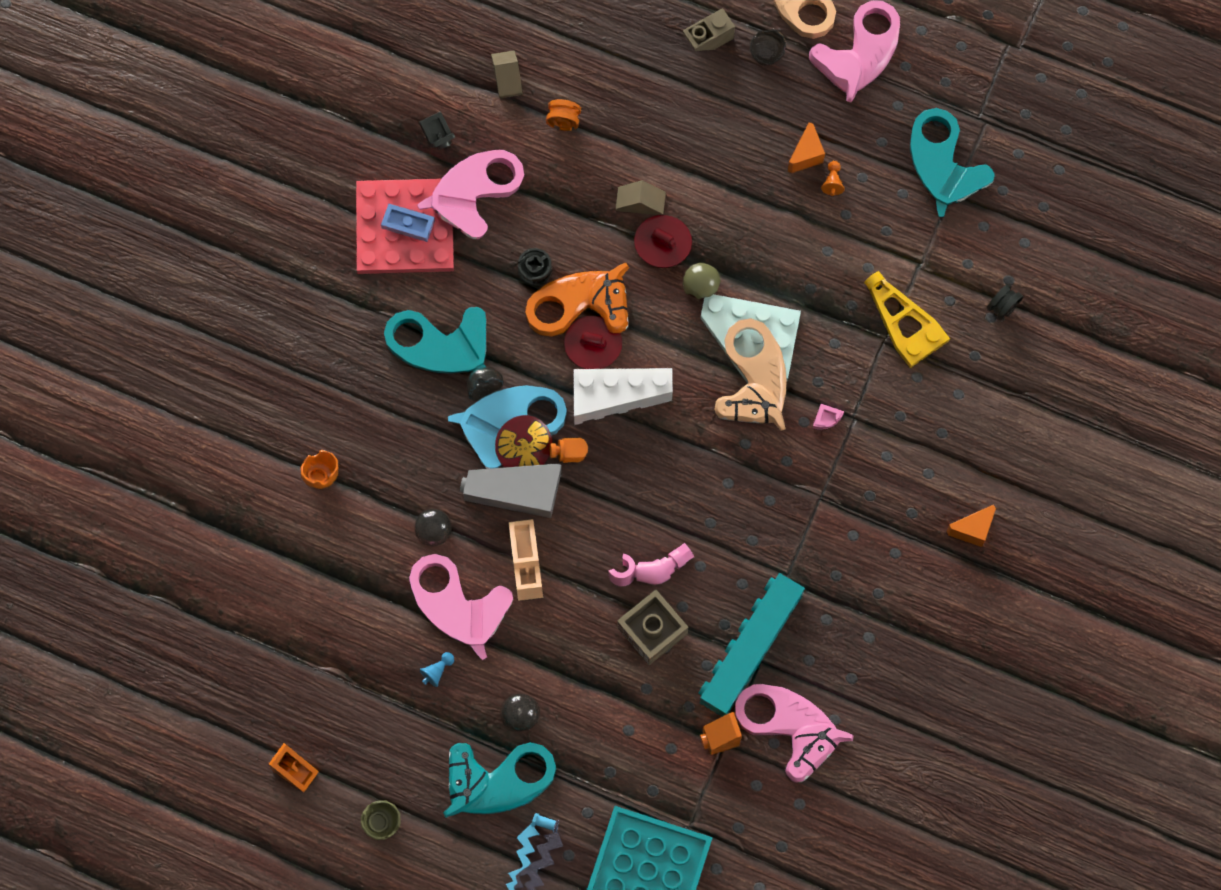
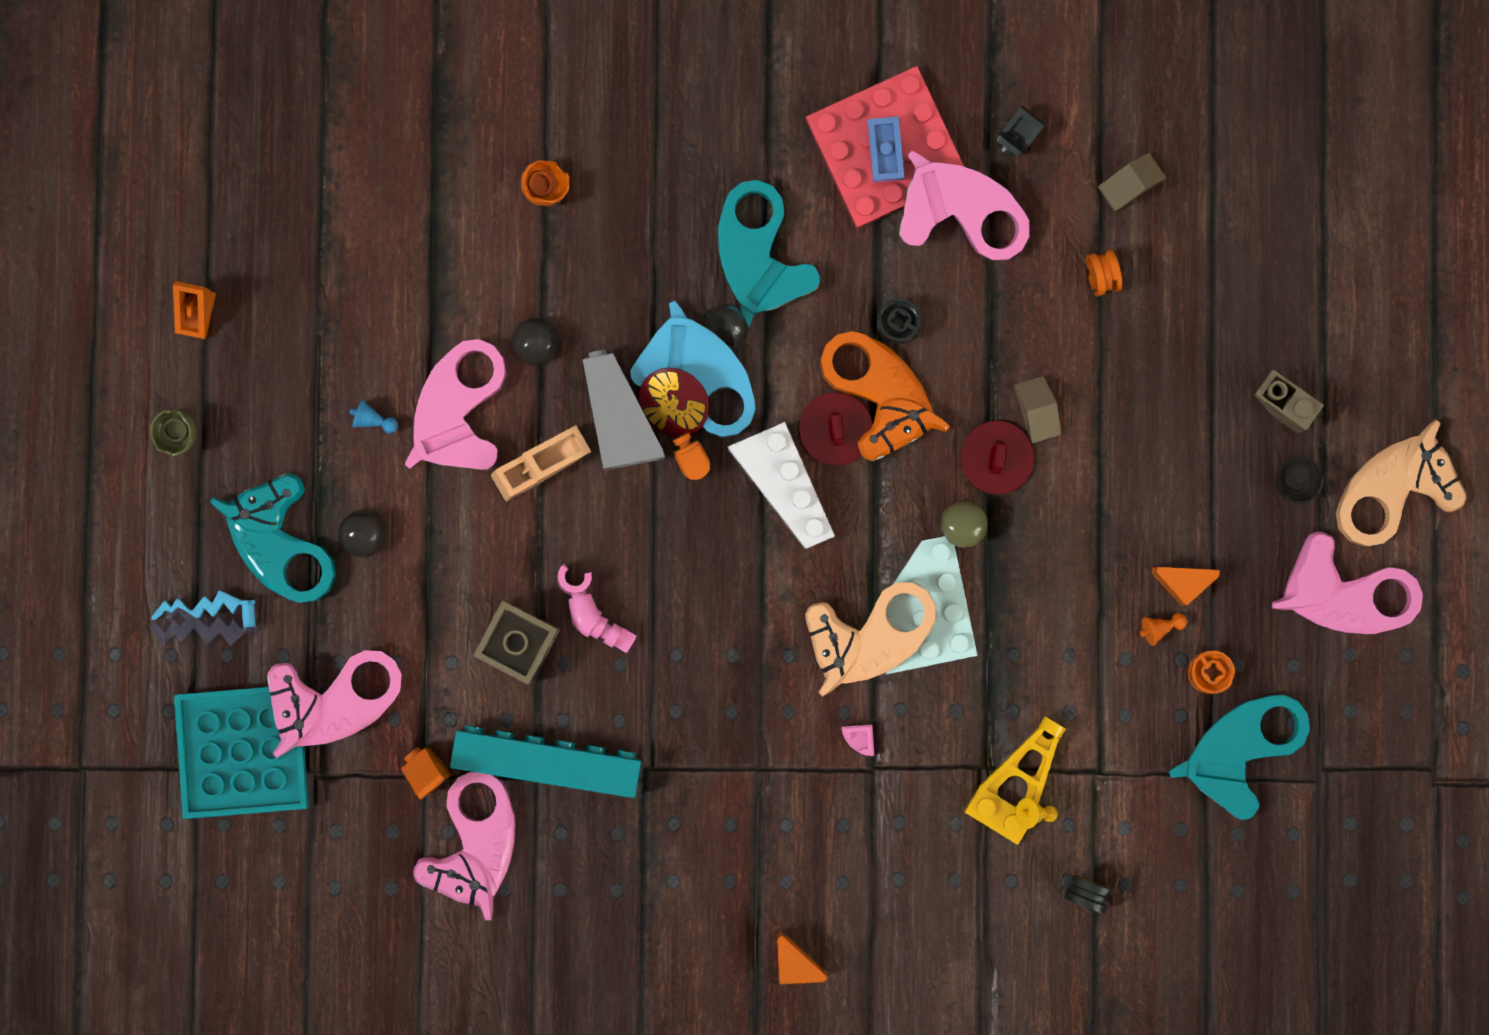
camera: 70 degrees right, 15 degrees up
none -> bright pink animal [267,650,402,758]
none -> yellow piece [1015,798,1058,829]
none -> orange wheel [1188,650,1235,694]

